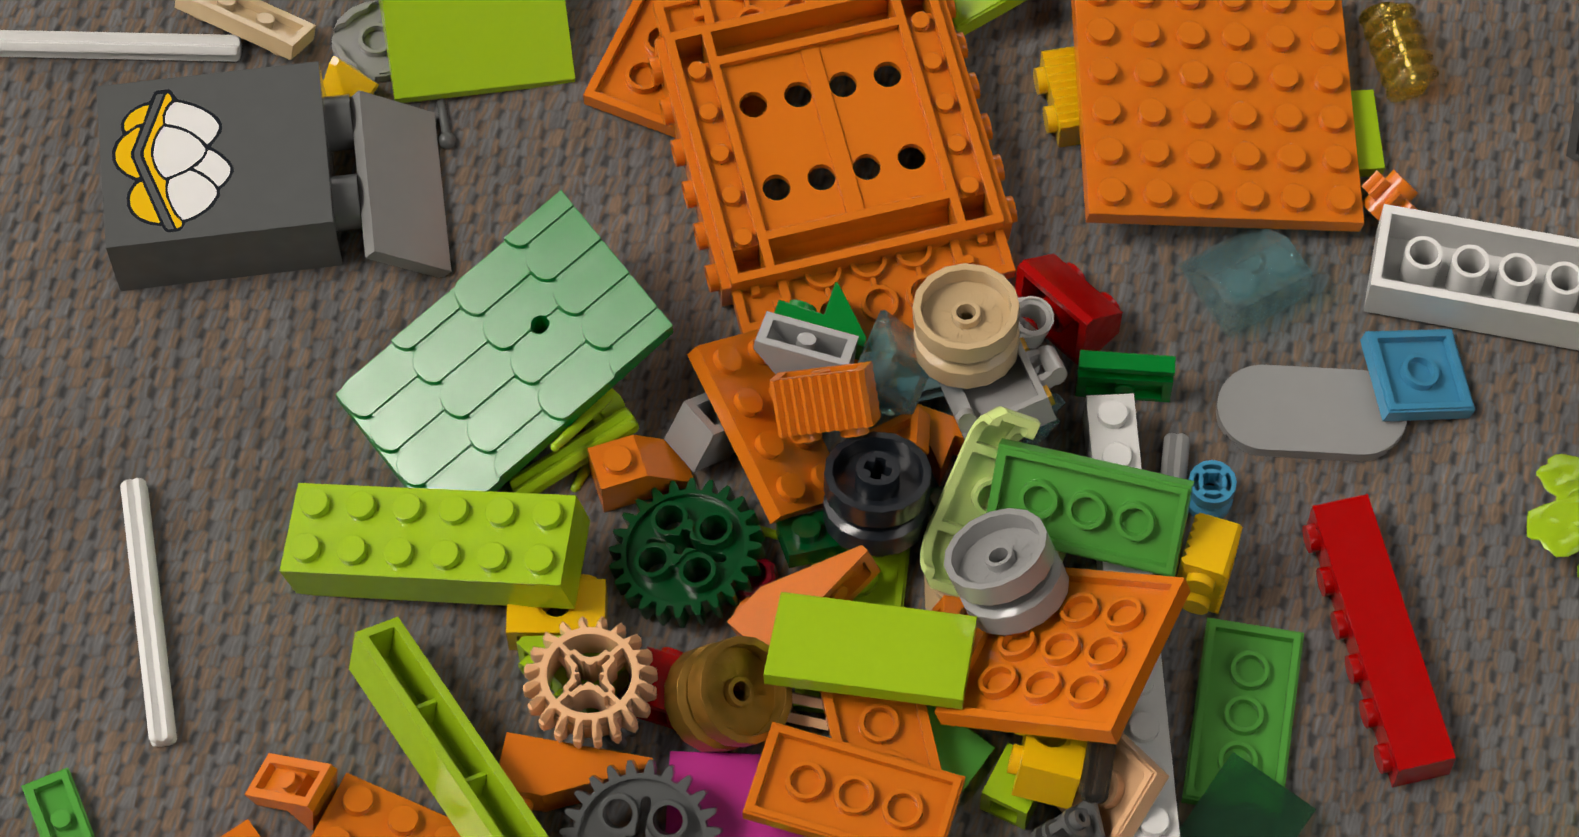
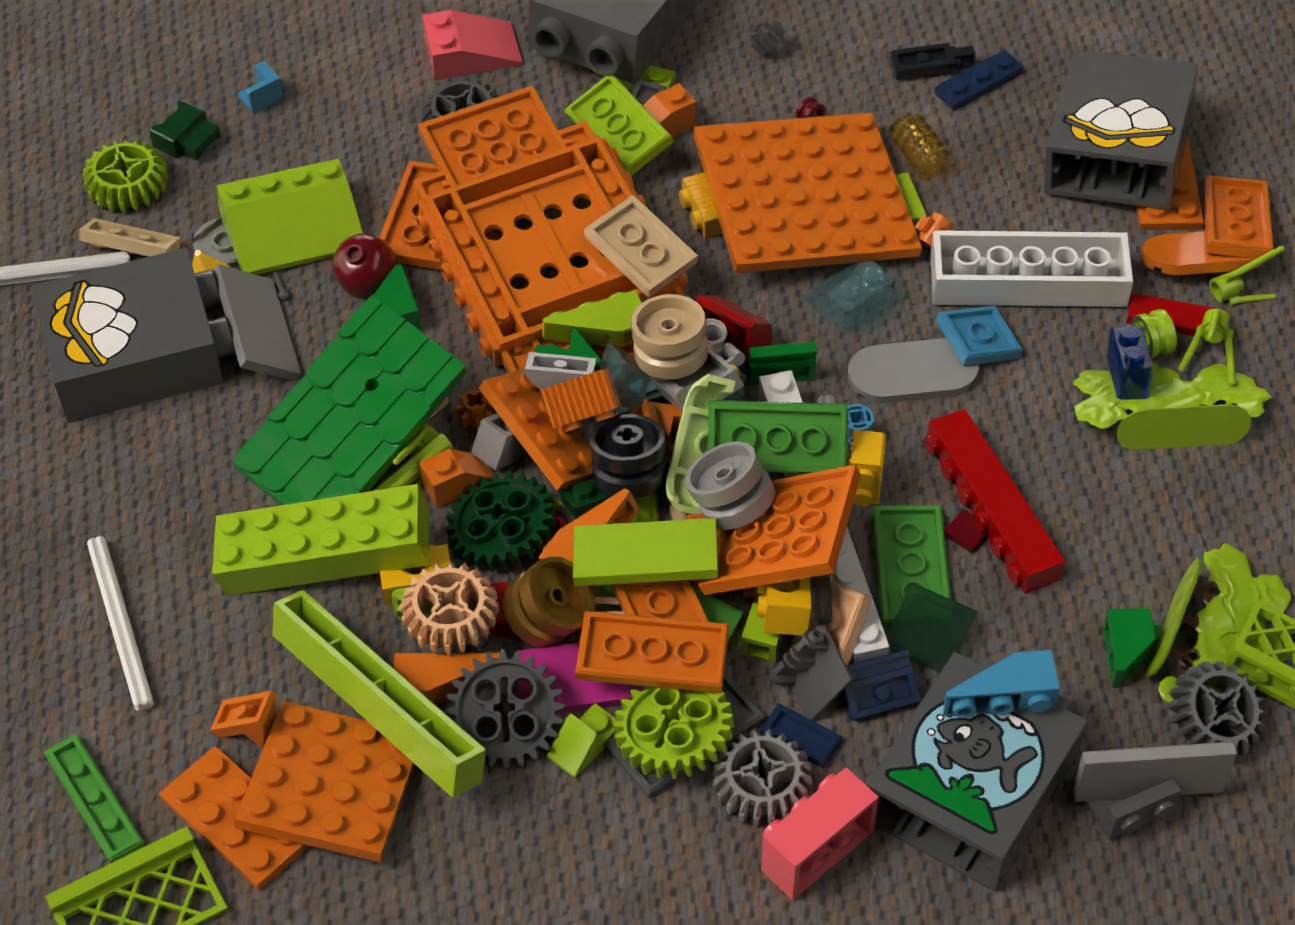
camera: 10 degrees left, 10 degrees down
none -> dark red cylinder [332,233,398,299]
none -> green slope [373,264,421,330]
none -> orange gear [455,389,497,431]
none -> lime slope [542,290,642,348]
none -> tan plate [584,195,698,298]
none -> dark red tile [944,509,988,553]

